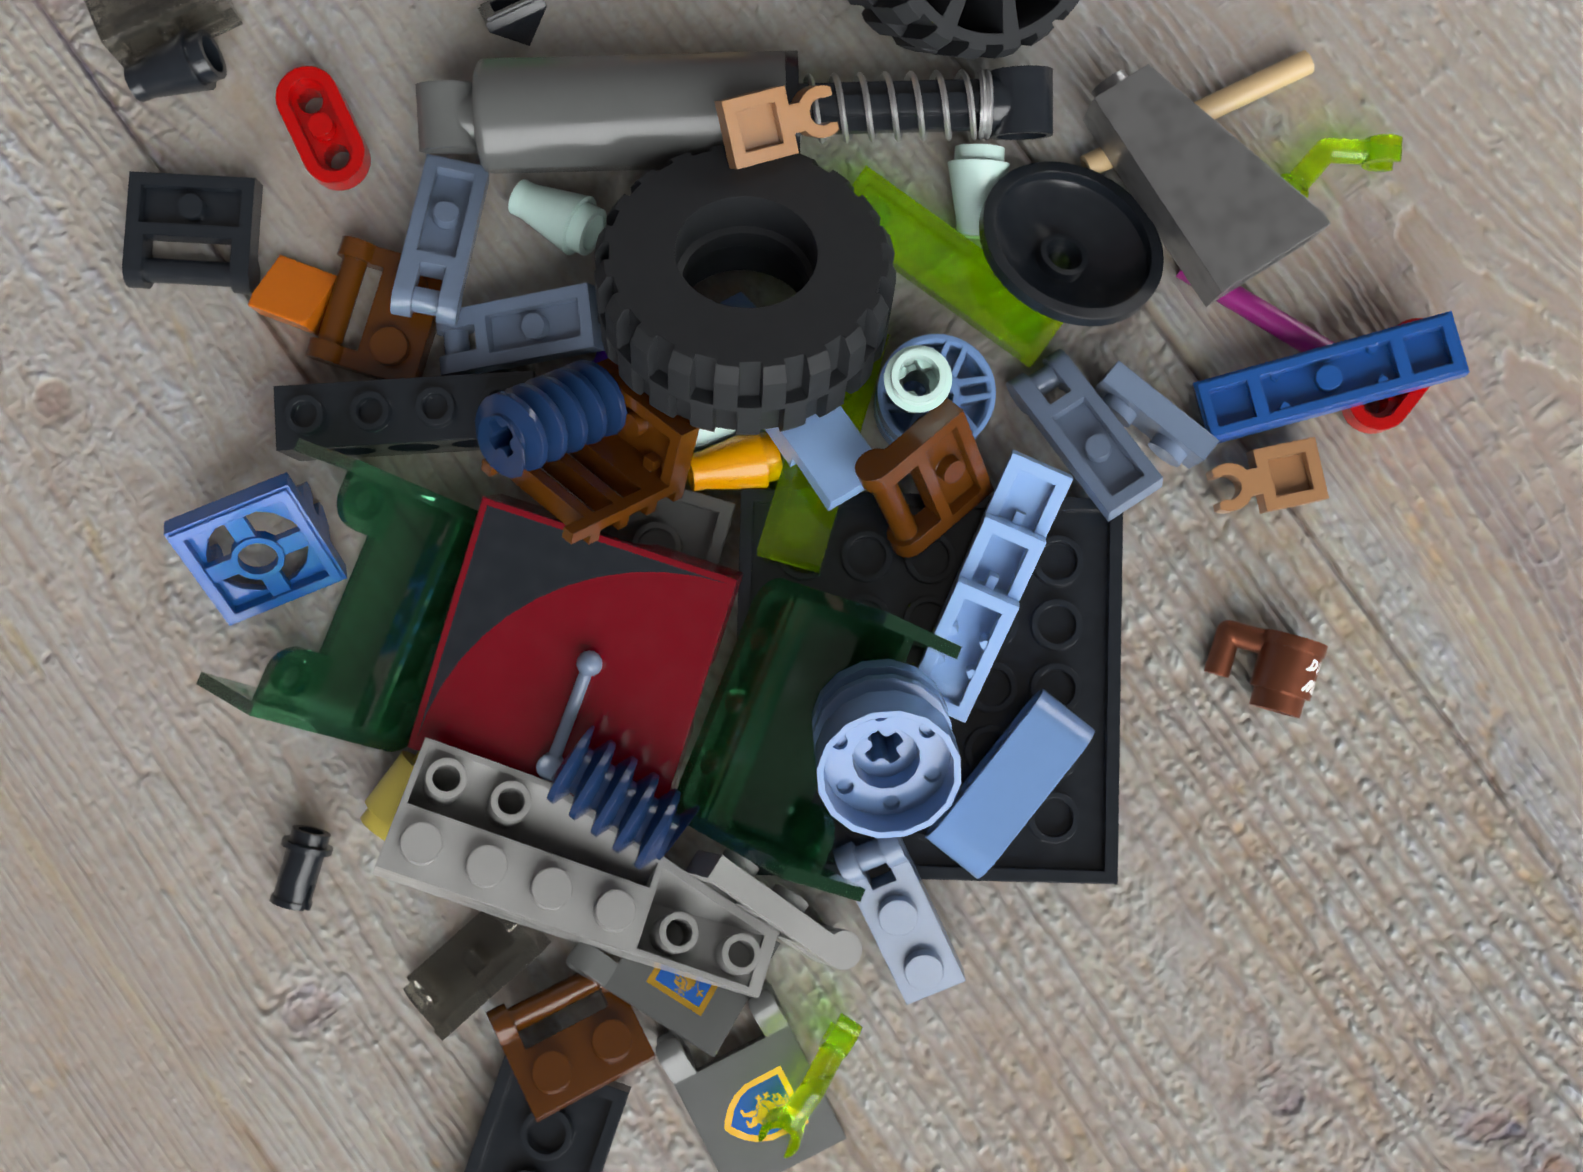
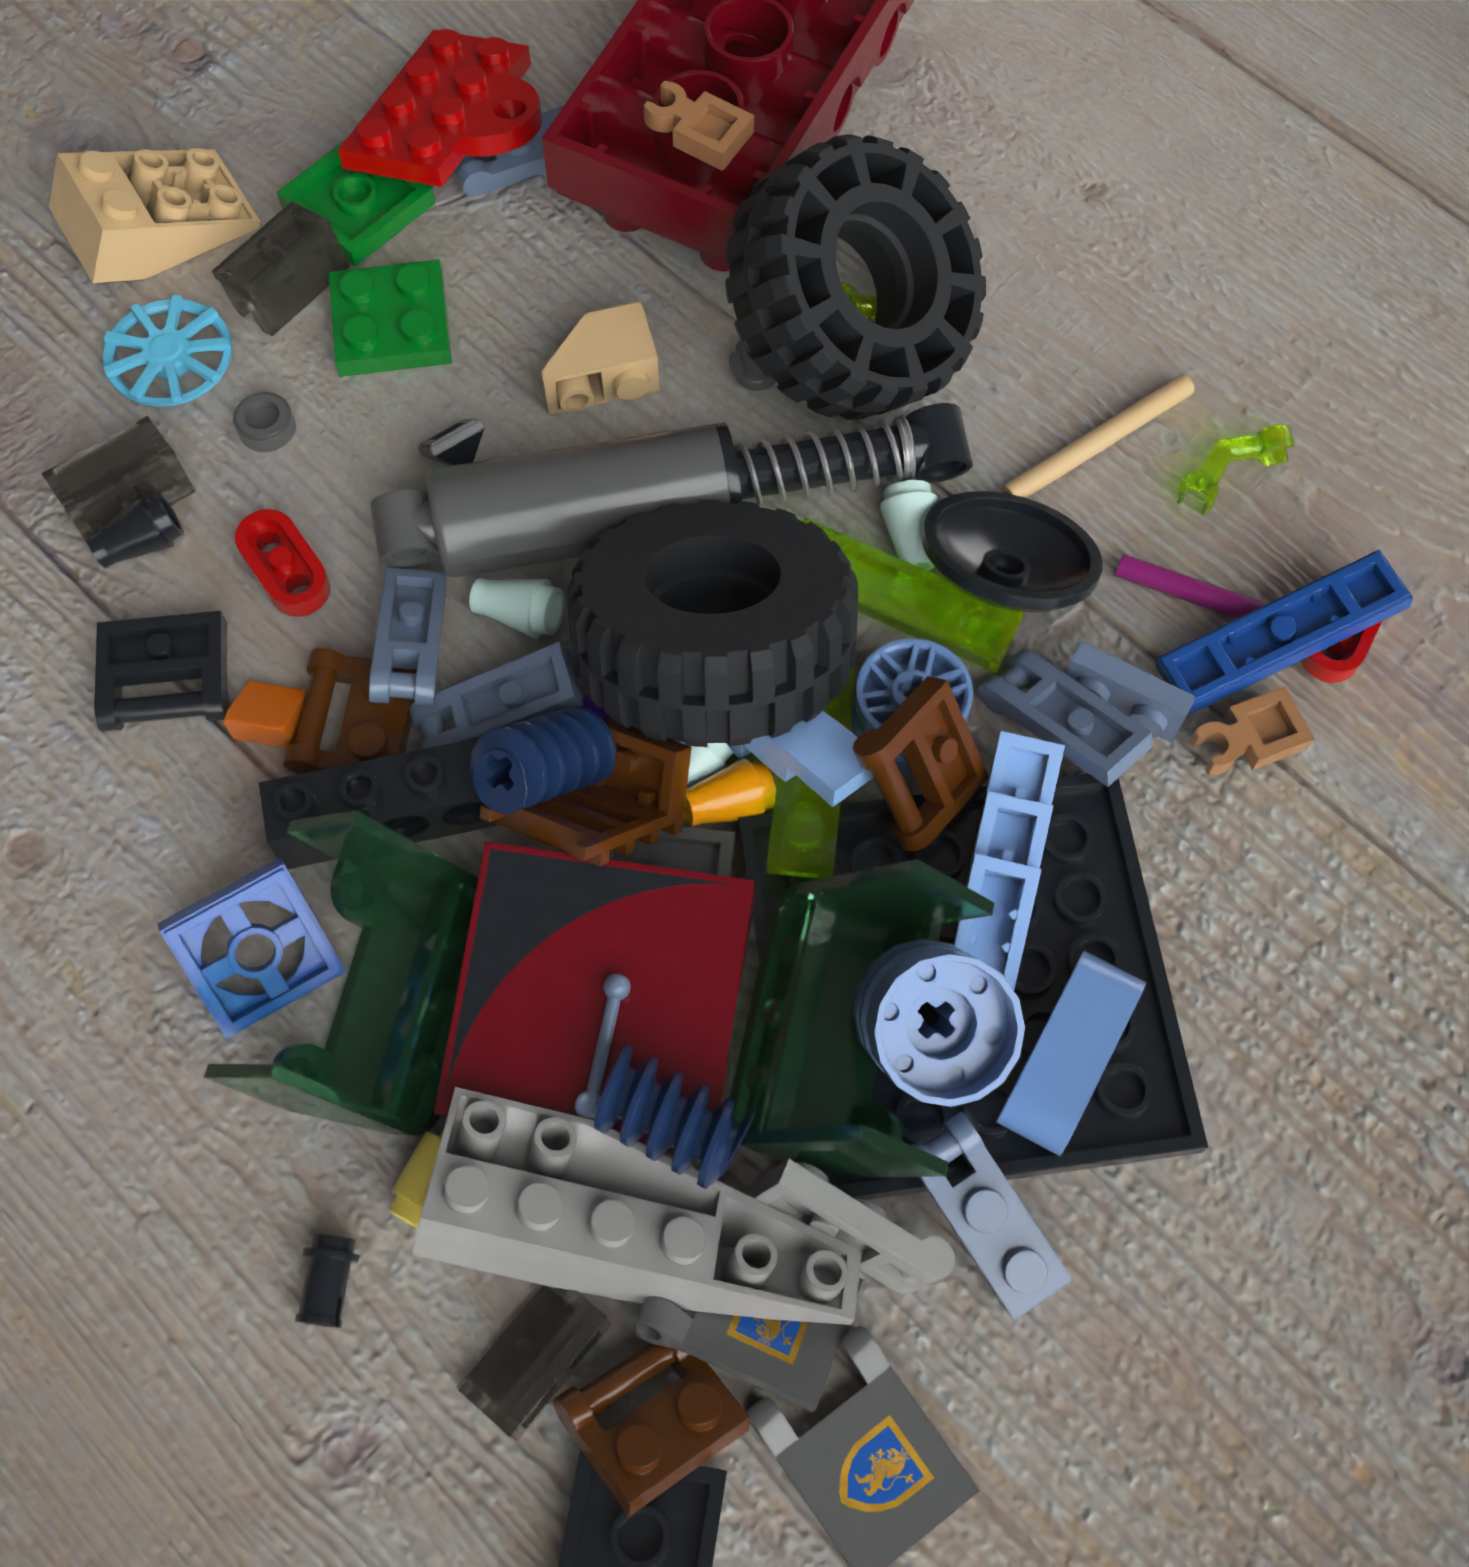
camera: 10 degrees left, 20 degrees down
medium nougat plate [714,85,839,169] -> none
clear neon green arm [758,1013,863,1158] -> none
light aqua cone [884,345,952,413] -> none
flat silver slope [1083,64,1331,307] -> none
copper piece [1204,620,1328,719] -> none

